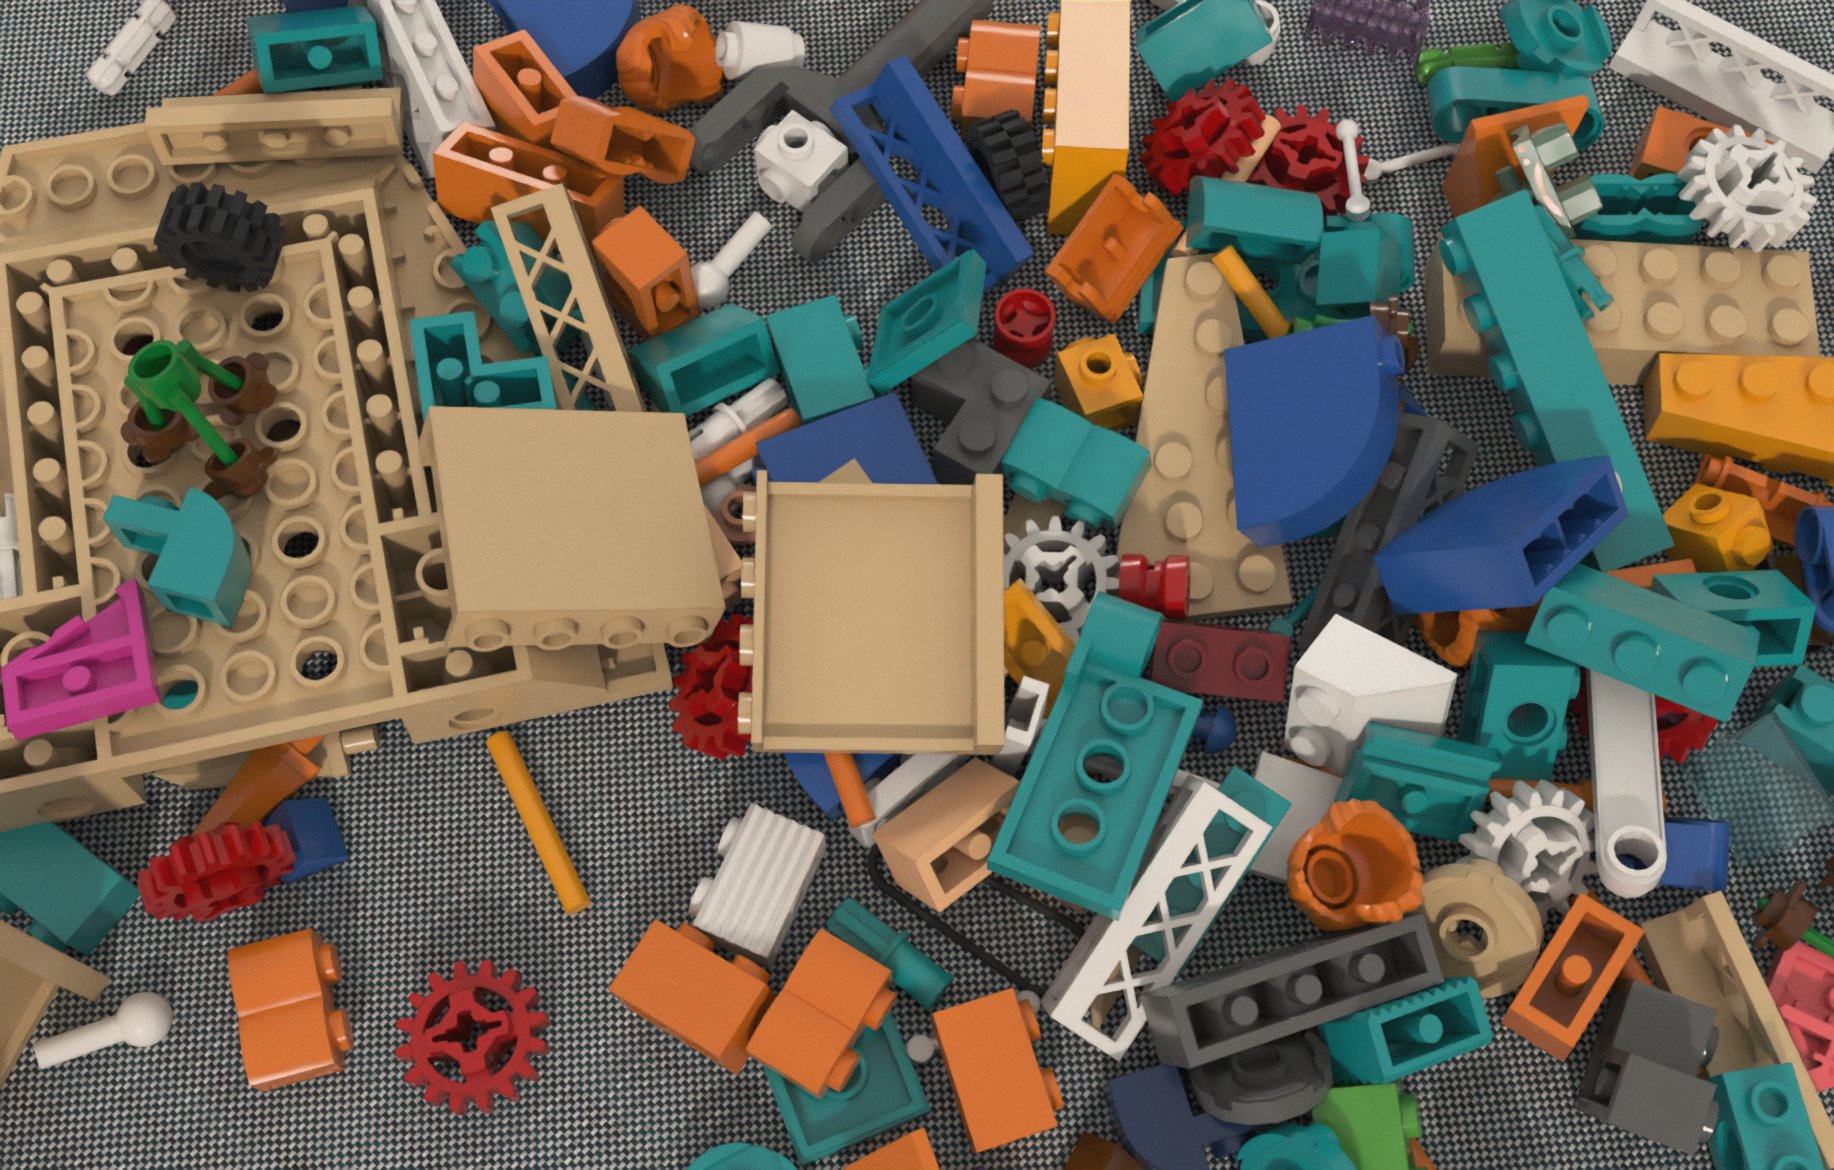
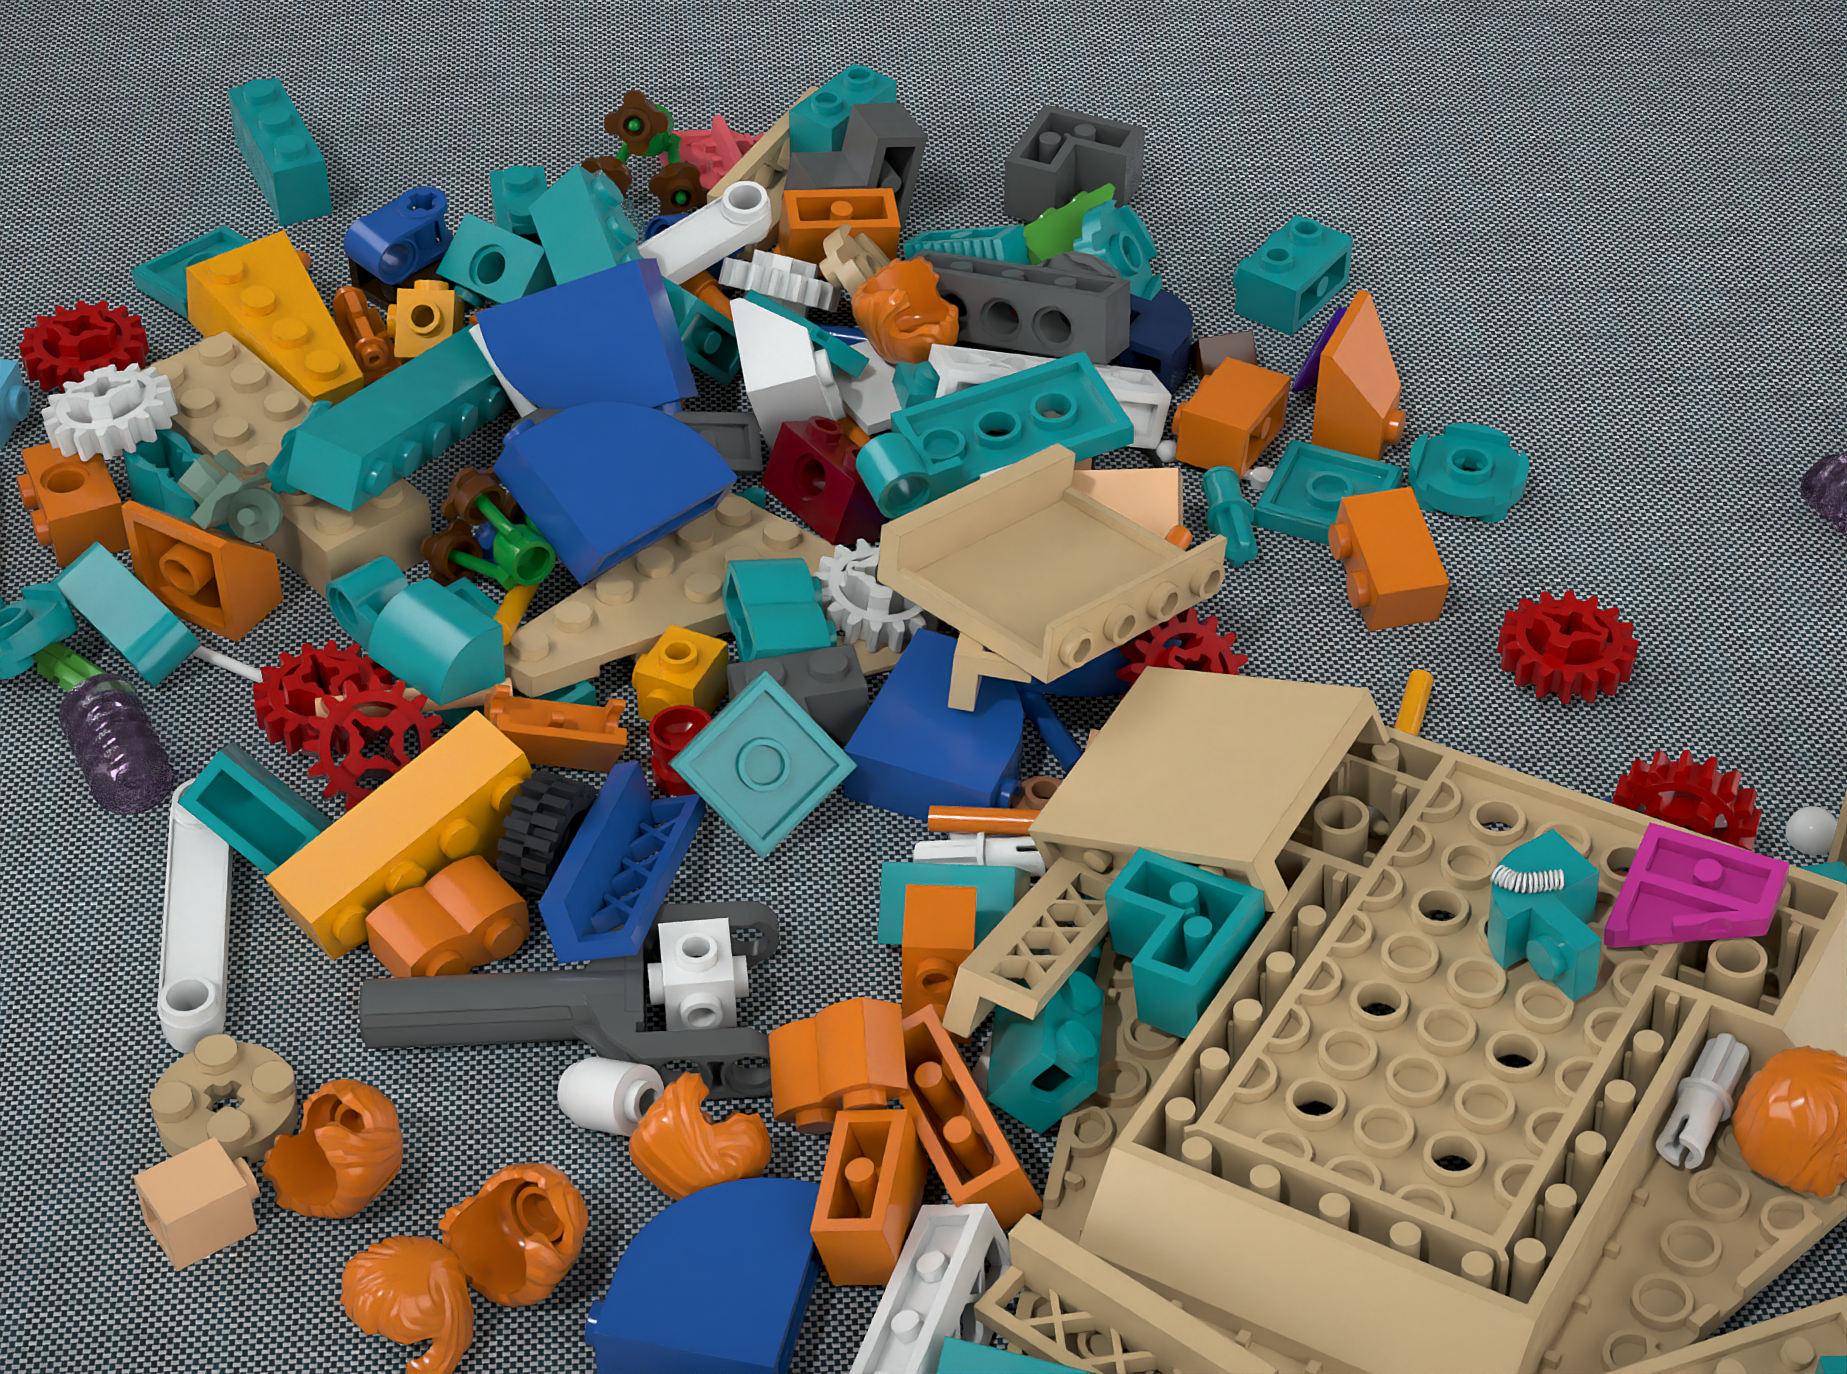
camera: 135 degrees left, 25 degrees down
plant [121,339,278,500] -> none
black tyre [154,182,286,292] -> none
orange brick [228,928,354,1092] -> none
white brick [688,803,826,969] -> none
white bar [690,211,773,309] -> none
orange brick [745,928,897,1100] -> none
teal brick [766,294,883,426] -> none
red wheel [1119,554,1191,620] -> none
teal brick [1316,221,1403,319] -> none
white hinge [1335,119,1370,221] -> none
none -> white leg [1490,865,1565,894]

